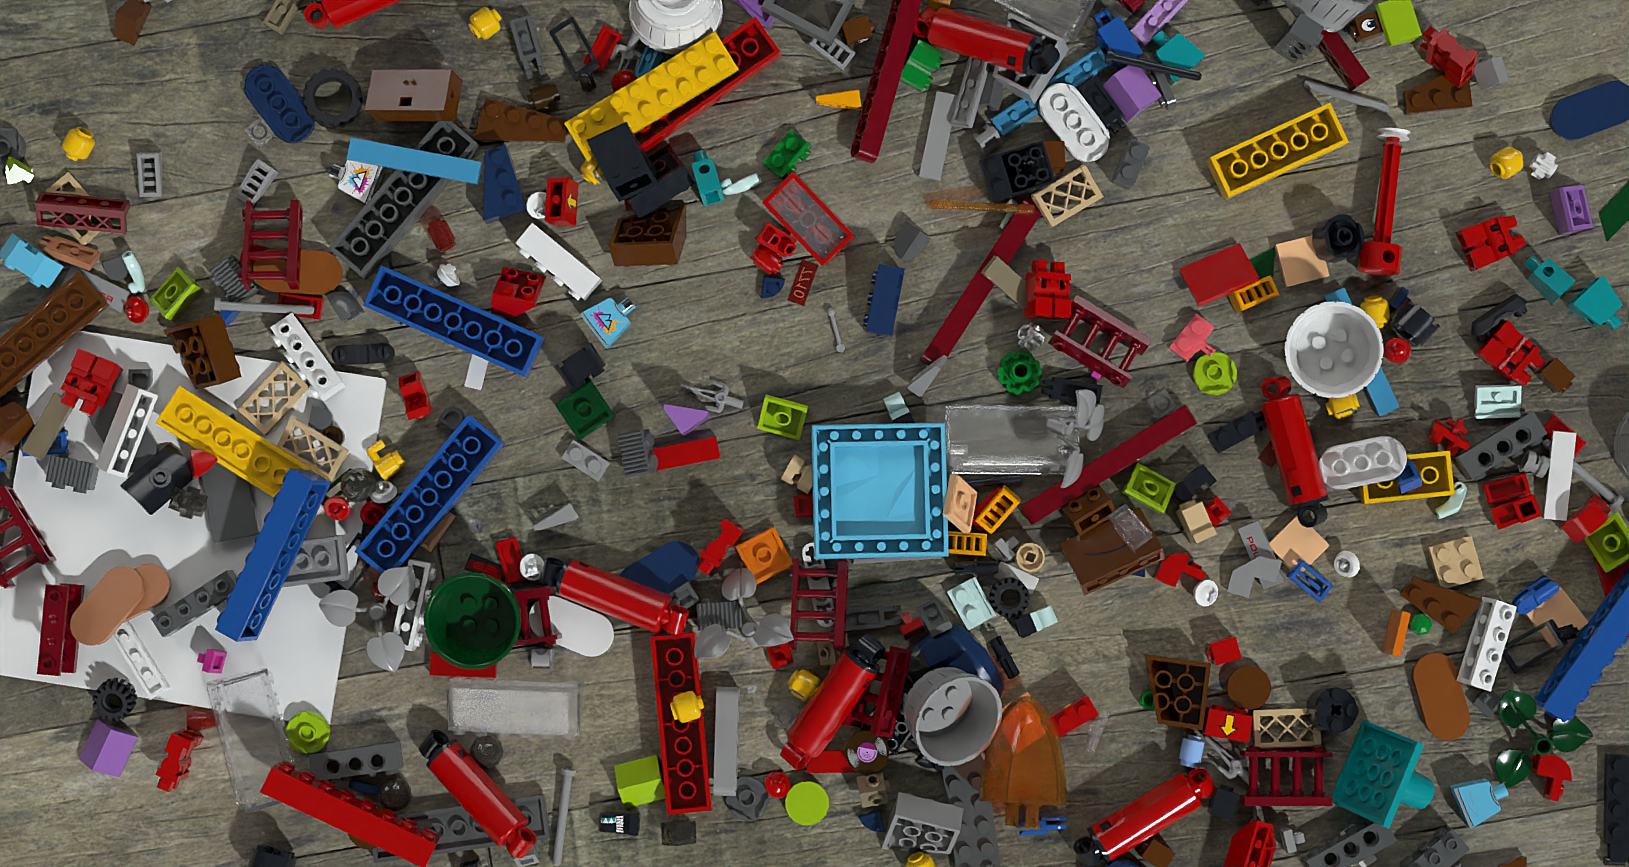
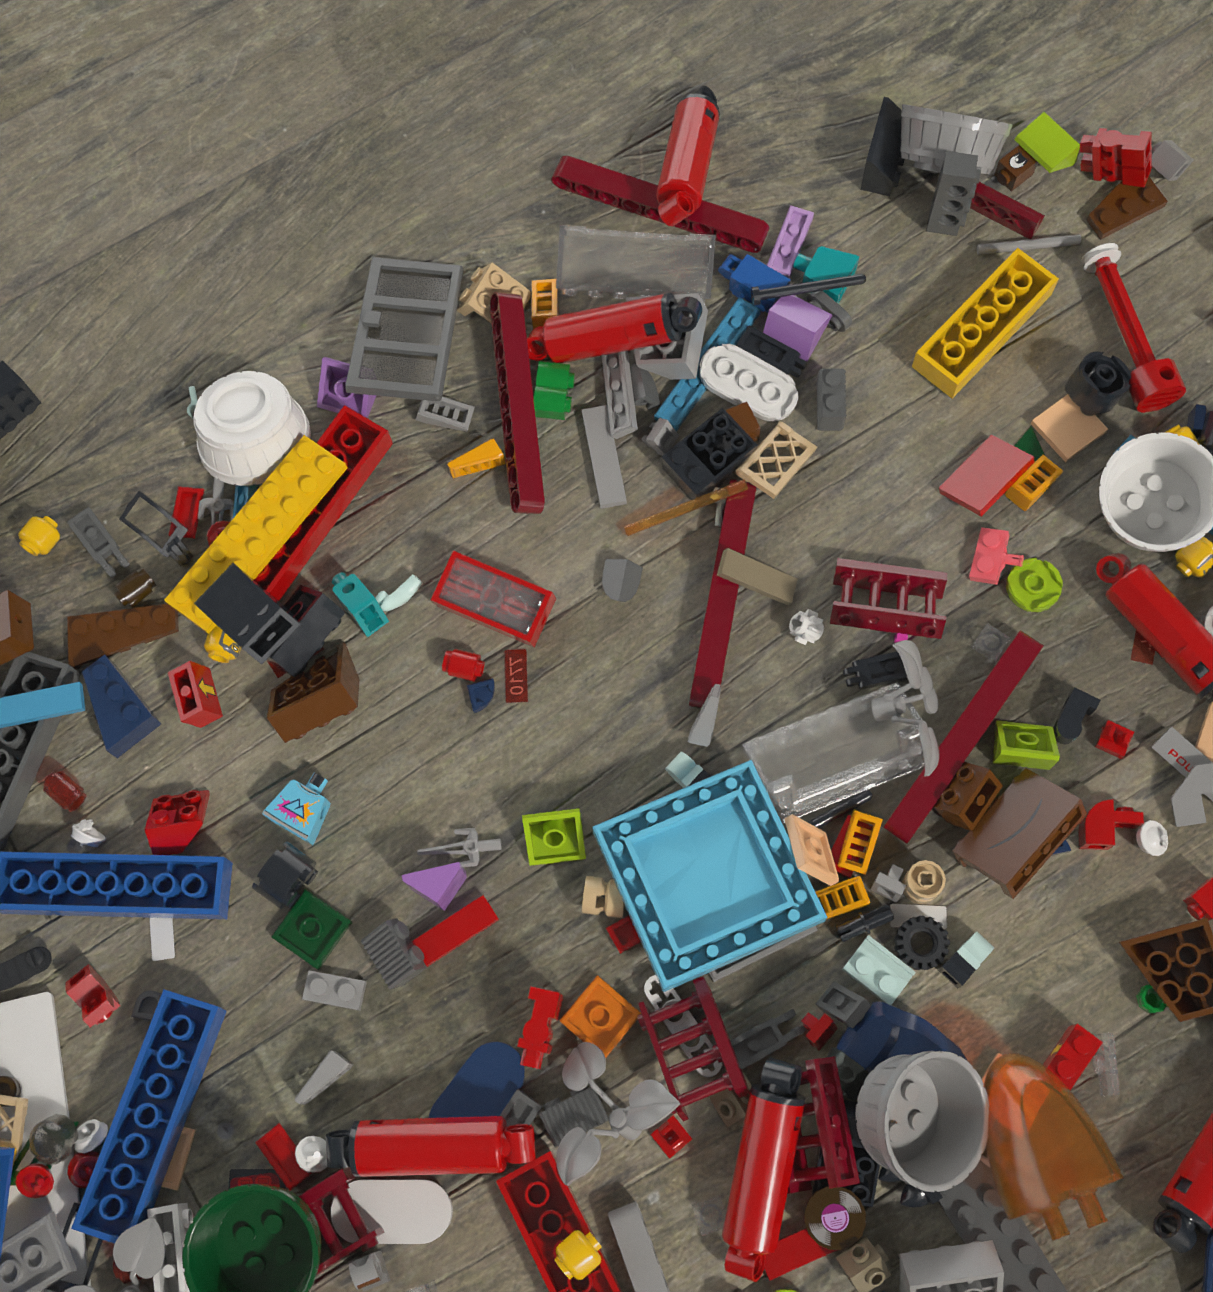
camera: 20 degrees left, 15 degrees down
yellow piece [366,439,406,481] -> none
white brick [516,223,602,301] -> none
white hat [526,192,546,219] -> none
red hips [754,221,797,258] -> none
green bracket [763,130,811,180] -> none
yellow head [787,669,820,702] -> none
light grey hinge [827,308,845,353] -> none
reddish brown brick [841,15,875,47] -> none
dark blue wedge [863,264,905,338] -> none
black axle [988,635,1020,679] -> none
green plant [996,350,1042,395] -> none
blue arm [1018,812,1067,836] -> none
red hips [1023,260,1071,320] -> none
clear plate [1108,504,1153,550] -> none
tan hips [1175,500,1217,543] -> none
black hinge [1208,410,1266,453] -> none

